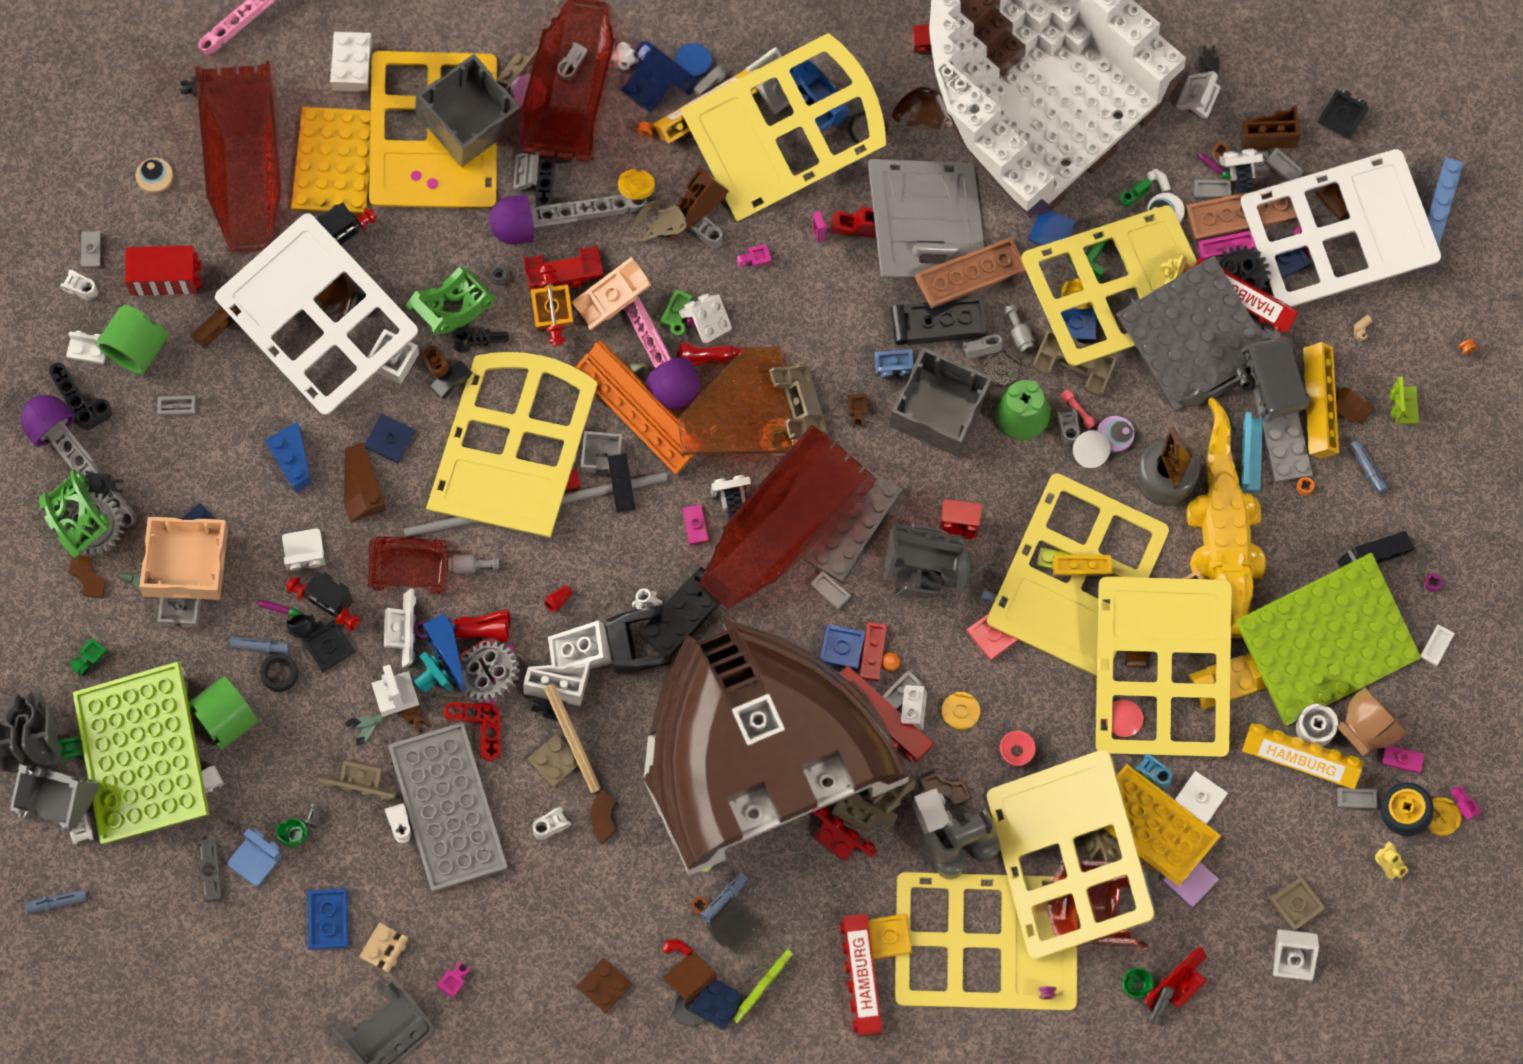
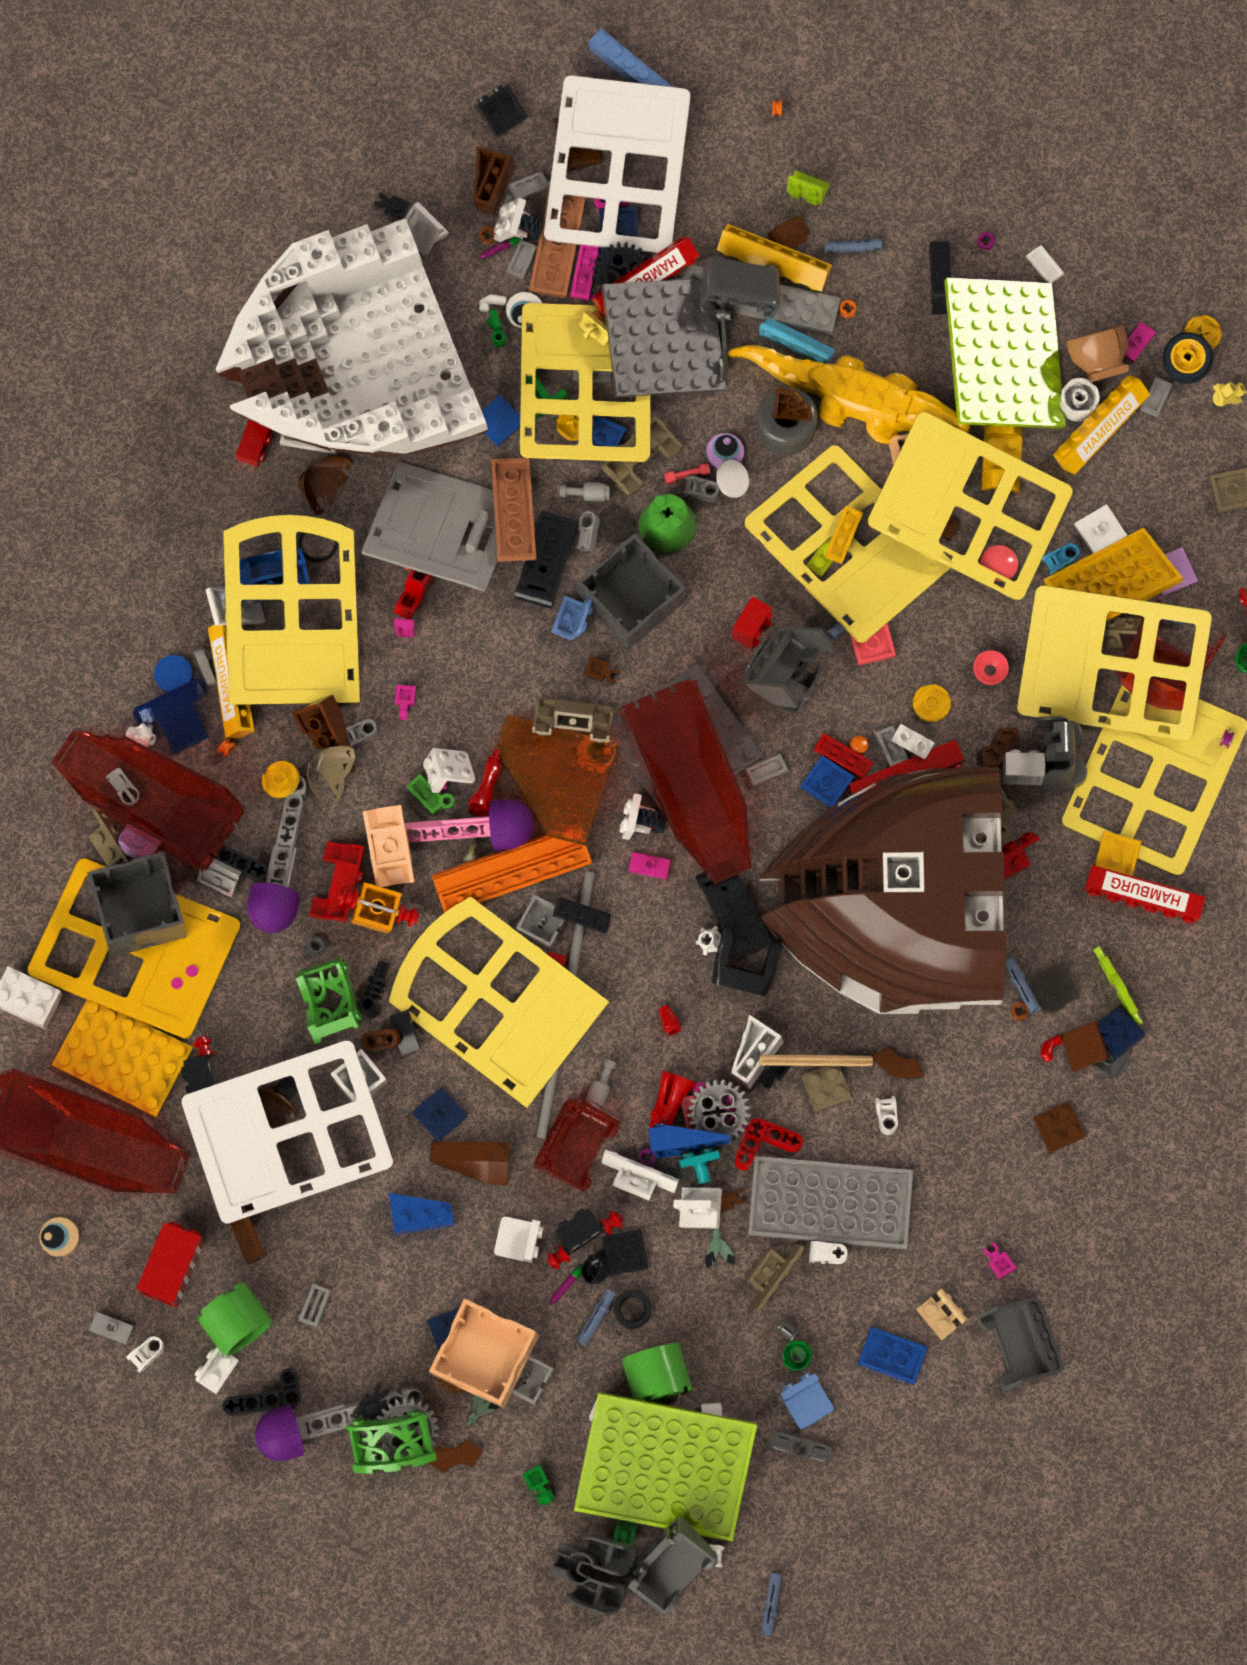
camera: 65 degrees left, 5 degrees up
white slope [548,621,613,669] -> none
tan arm [1354,315,1373,341] -> none
dark pink plate [1450,785,1482,820] -> none

